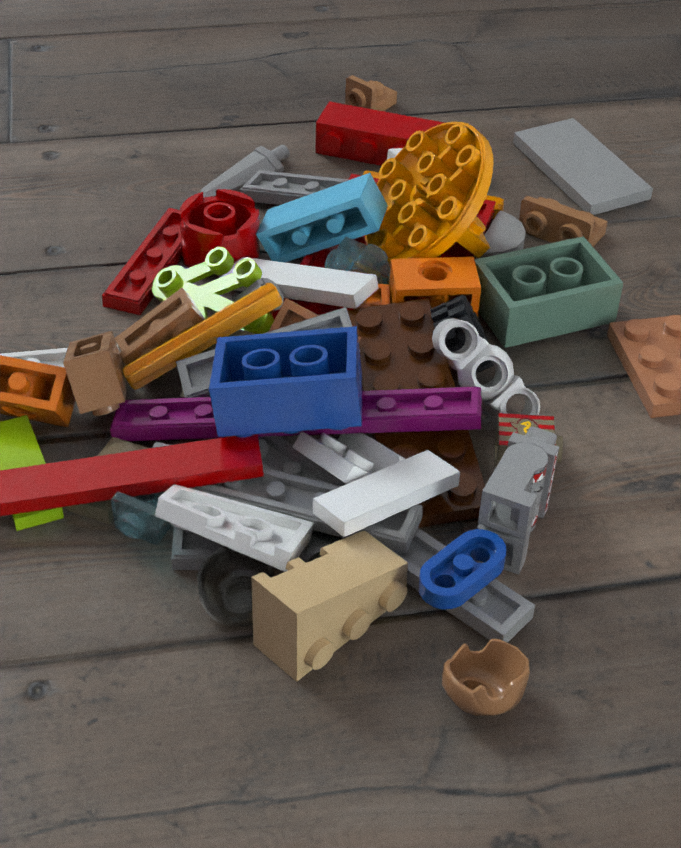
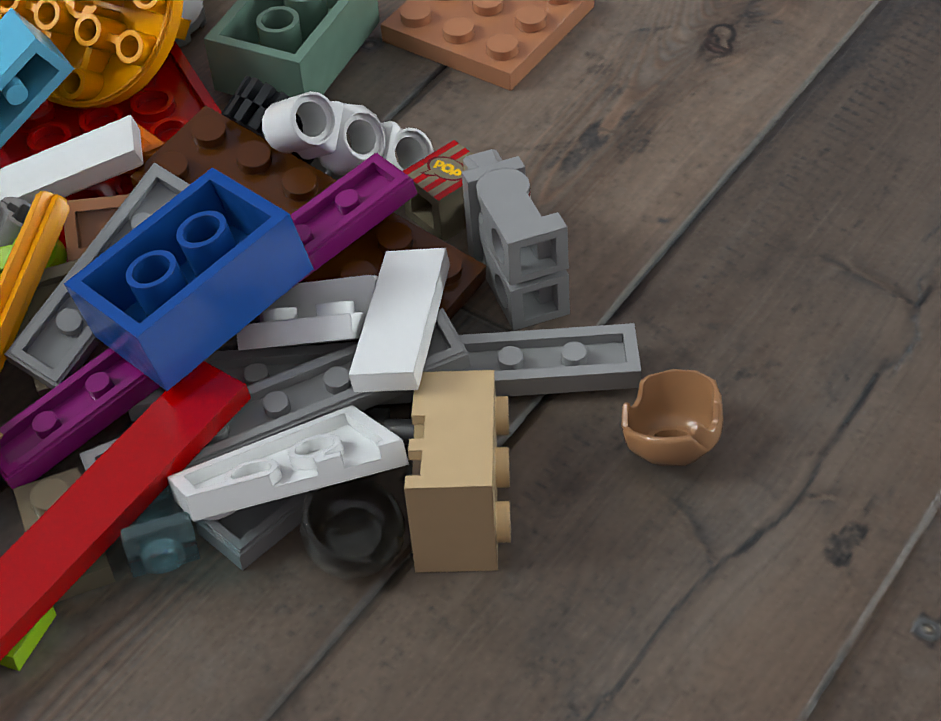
camera: 40 degrees left, 5 degrees up
clear light blue bracket [325,236,390,285] -> none
orange brick [389,257,481,317] -> none
blue plate [419,529,507,609] -> none

